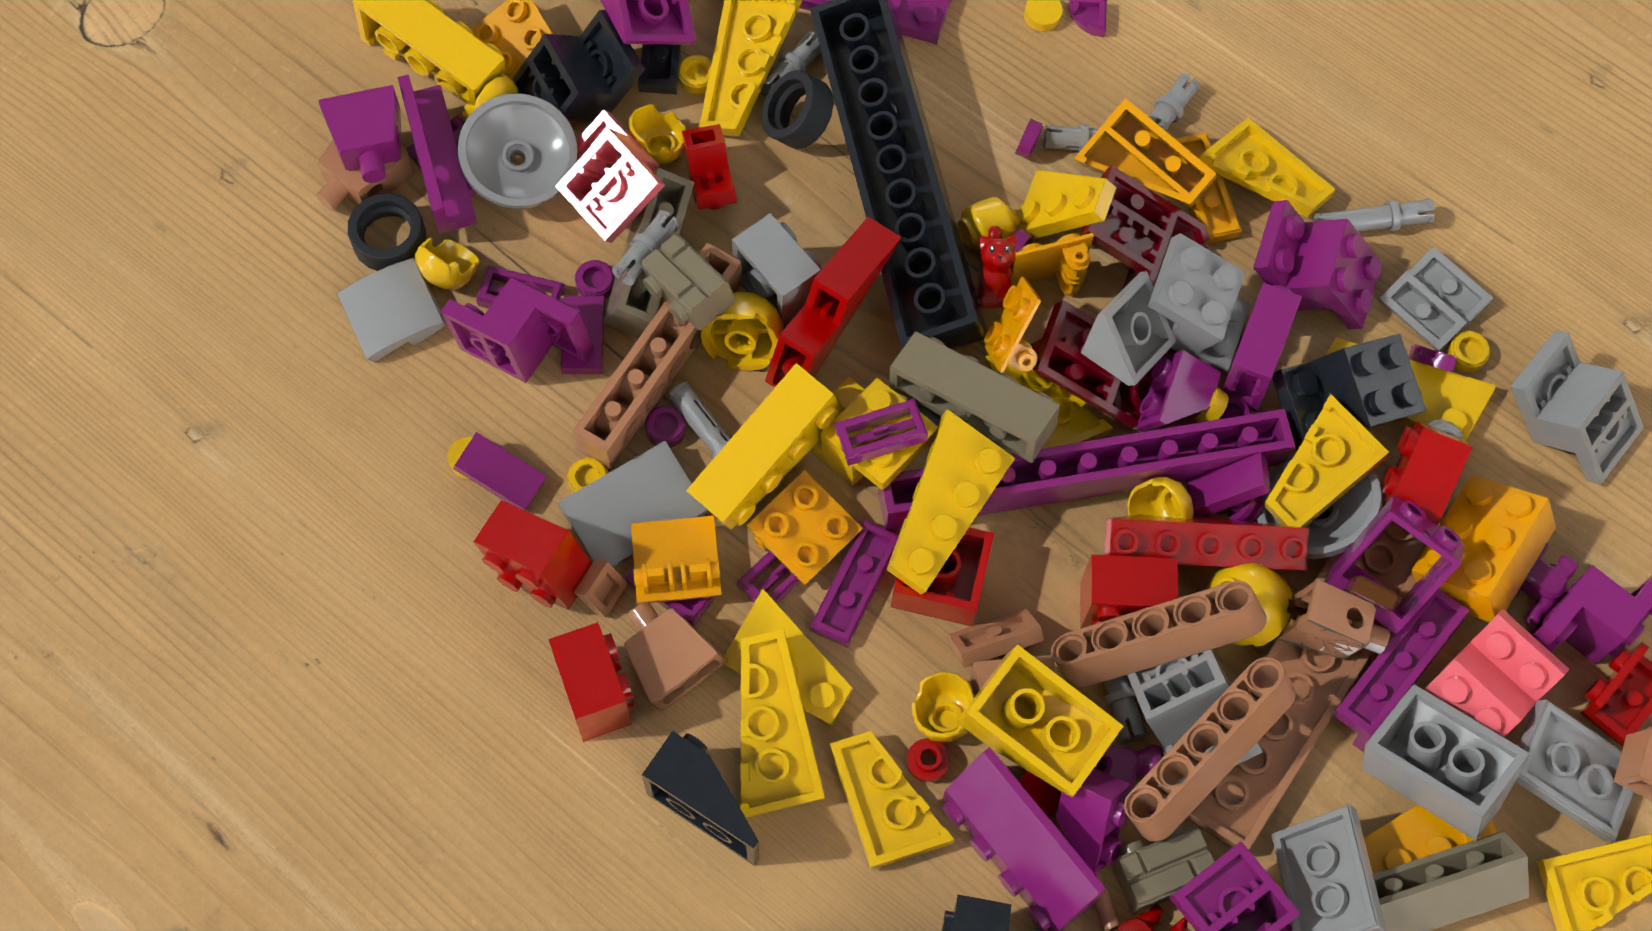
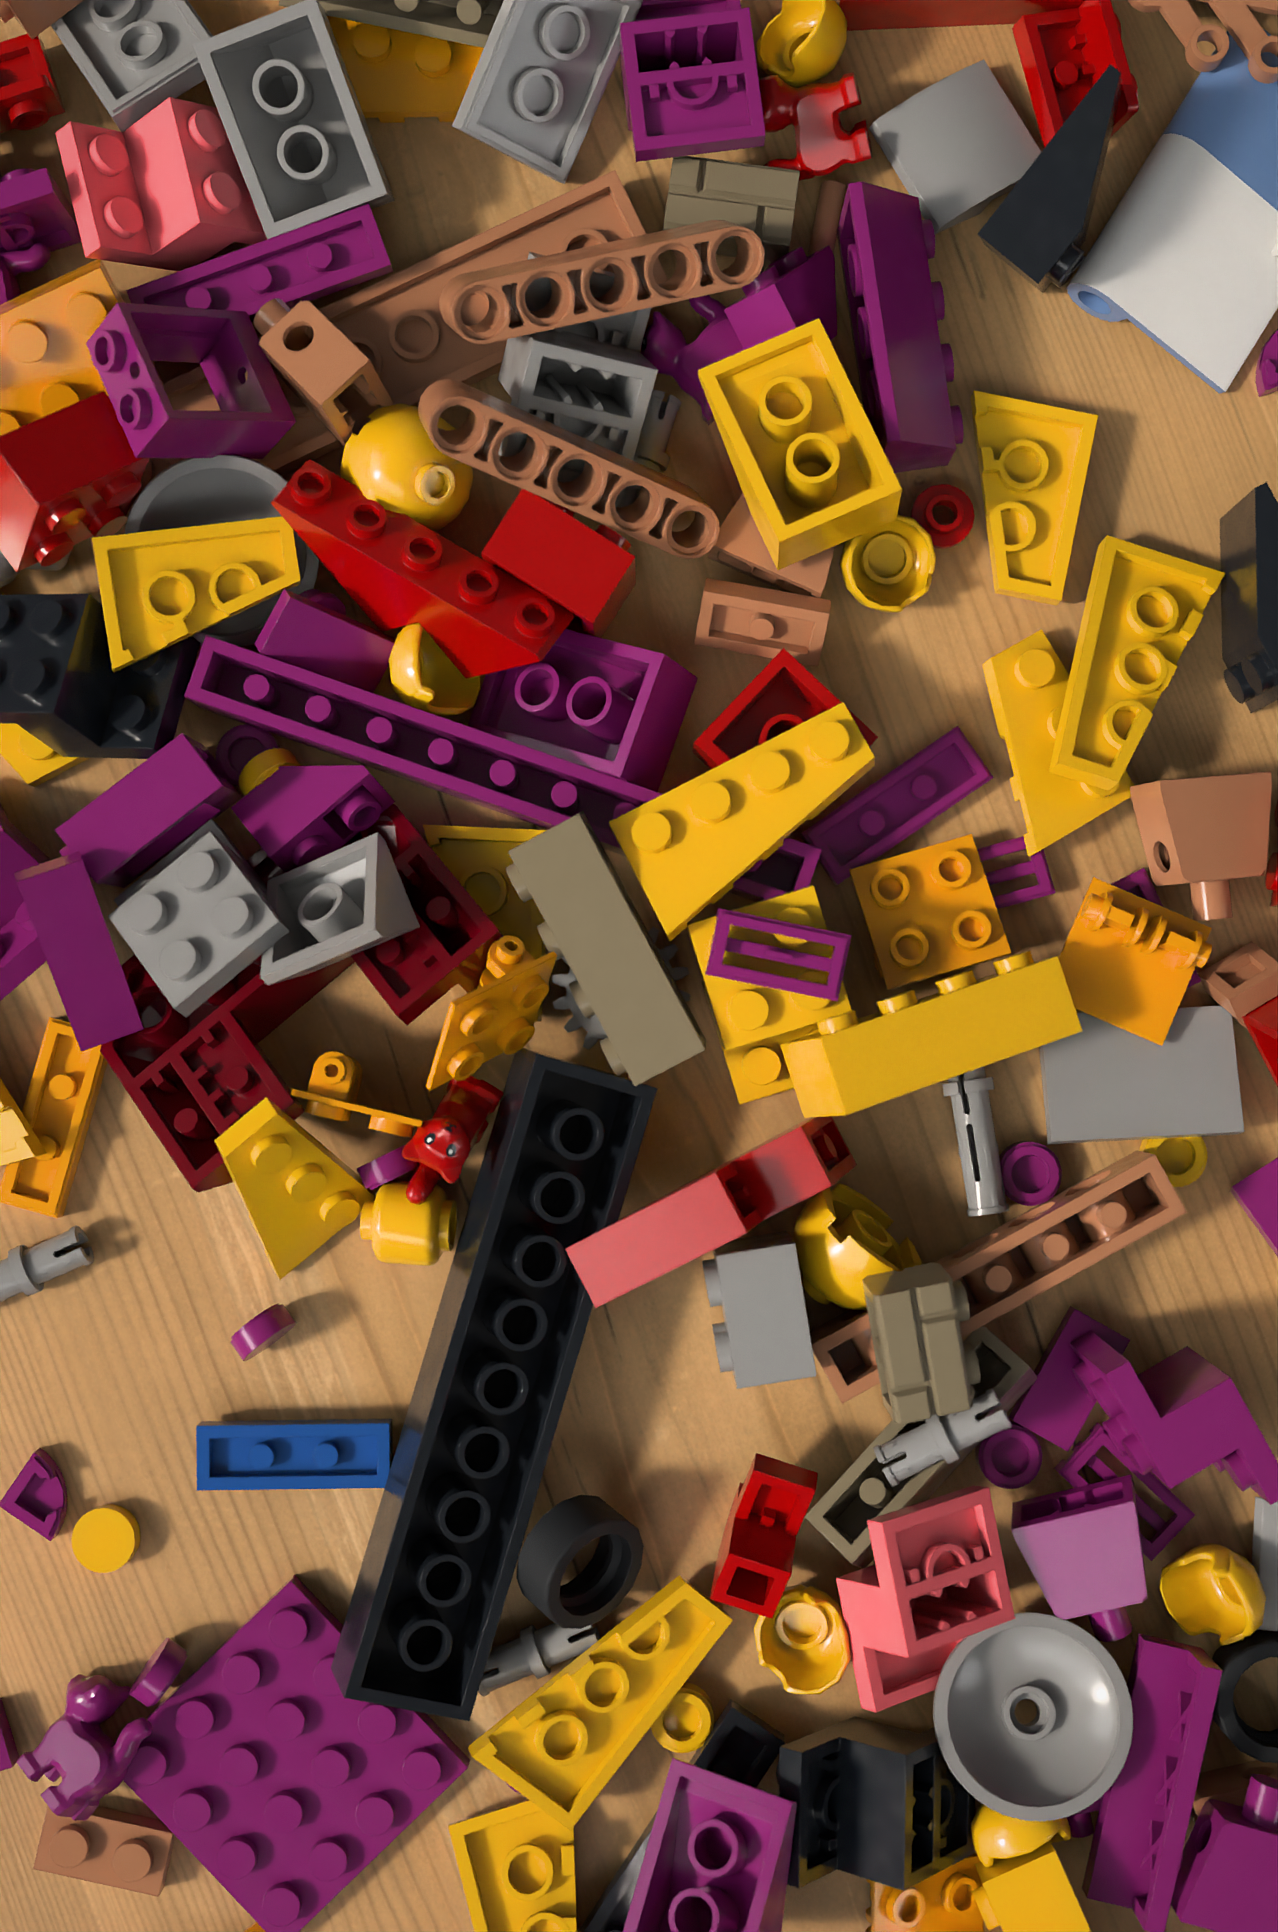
camera: 145 degrees left, 20 degrees up
light grey pin [1044,124,1098,153] -> none
light orange wedge [1074,98,1217,208] -> none
reddish brown tile [1344,575,1398,610] -> none
none -> magenta tile [14,851,144,1052]
none -> blue plate [196,1419,393,1491]
none -> magenta slope [468,629,698,792]
none -> magenta torso [1011,1475,1148,1642]

